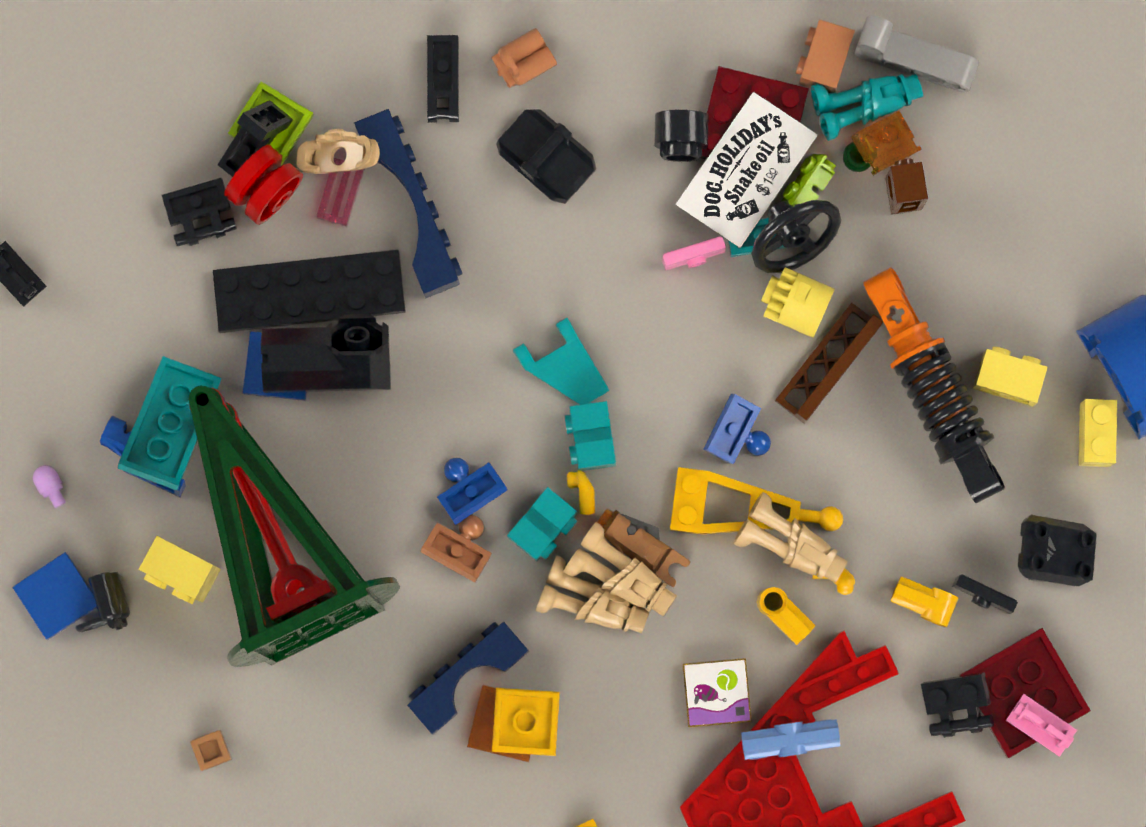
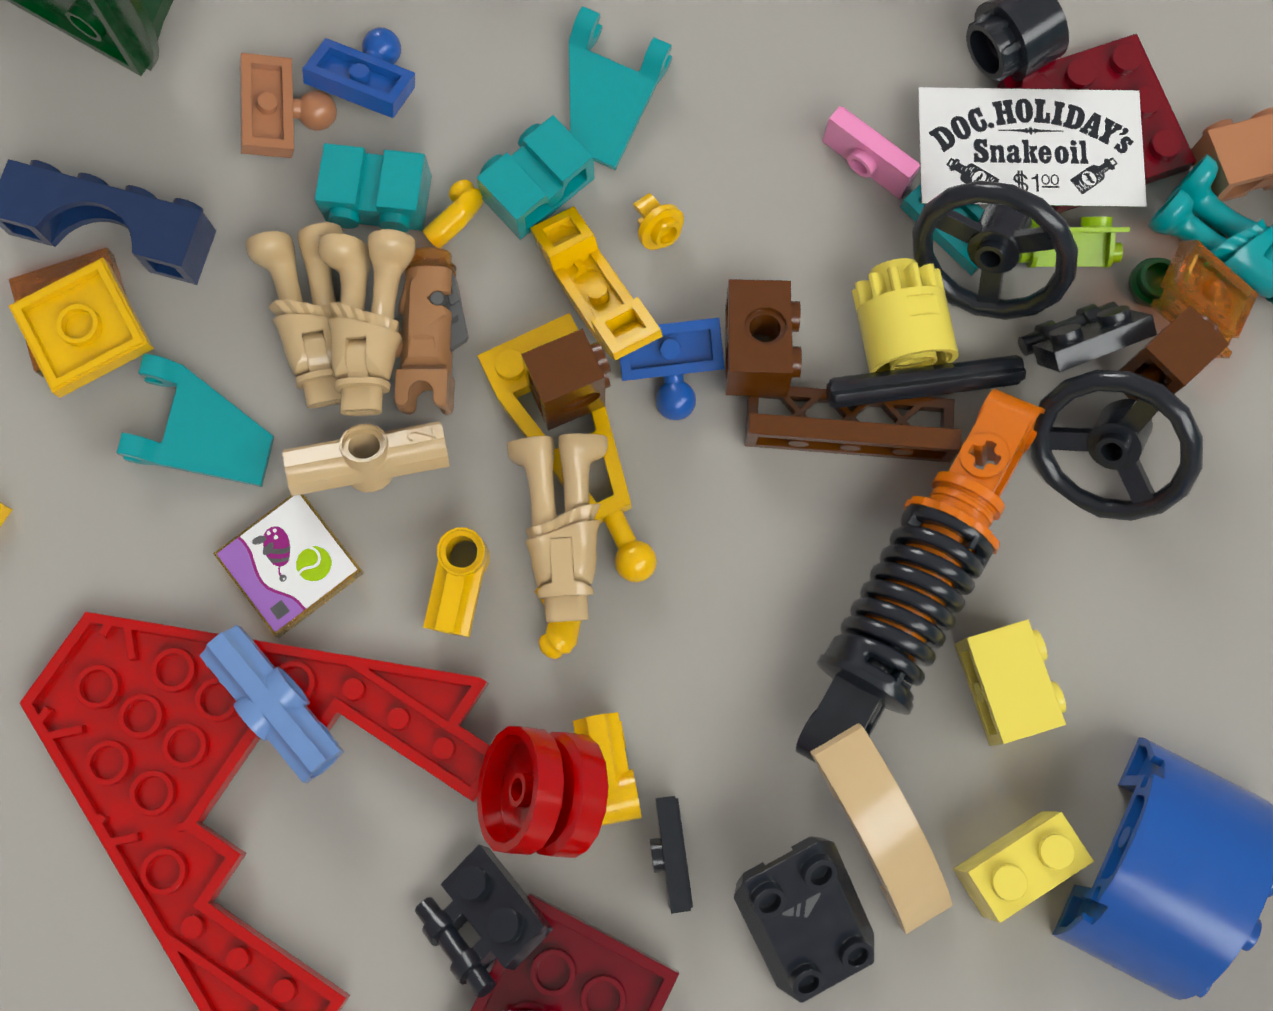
camera: 50 degrees right, 5 degrees down
none -> teal flag [116,354,274,487]
none -> tan piece [282,421,450,496]
none -> red wheel [477,726,609,858]
none -> reddish brown brick [521,328,611,431]
none -> yellow slope [530,206,663,361]
none -> yellow plate [633,193,684,250]
none -> reddish brown brick [725,279,802,397]
none -> tan slope [810,723,953,934]
none -> black axle [826,355,1026,408]
none -> black plate [1018,301,1157,373]
none -> black piece [1030,370,1203,521]

